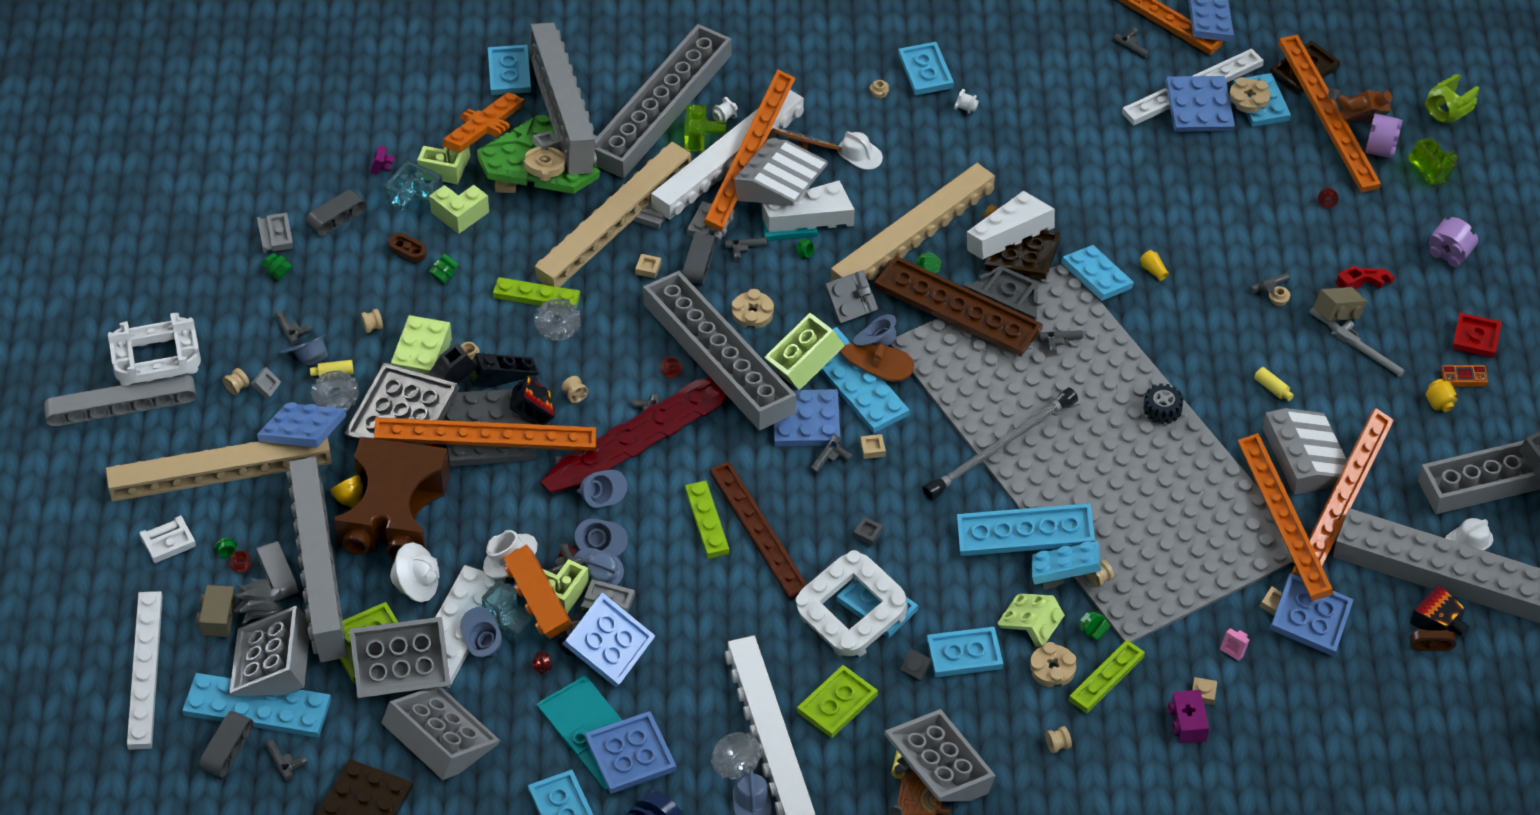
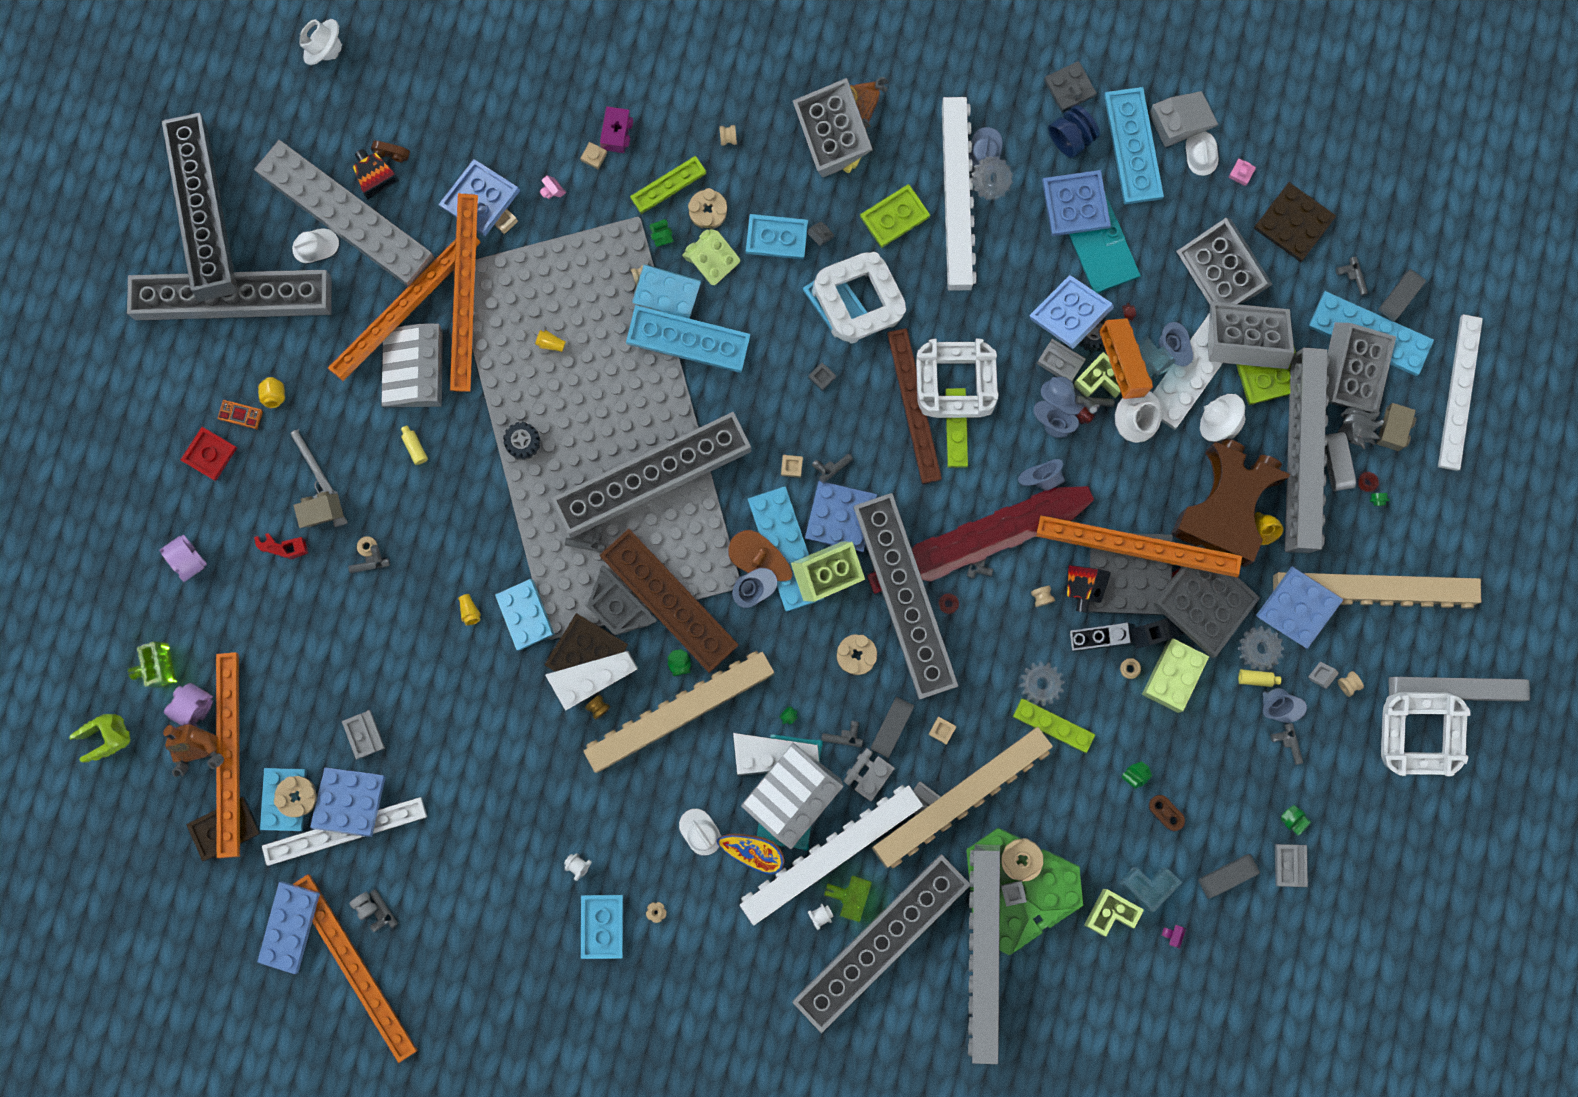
camera: 165 degrees left, 30 degrees up
white plate [139,515,196,563] -> none
tan wheel [361,309,383,333] -> none
yellowish green brick [429,185,489,234] -> none
orange hinge [442,92,525,153] -> none
medium azure plate [488,45,531,95] -> none
orange plate [703,69,795,232] -> none
dark grey hinge [824,270,878,324] -> none
light grey hose [922,387,1078,501] -> none
clear red plate [1318,188,1339,208] -> none
none -> light grey plate [342,710,385,760]
none -> light grey wheel [349,891,378,920]
none -> yellow cone [535,330,566,352]
none -> light grey brick [551,412,751,538]
none -> white plate [916,338,998,418]

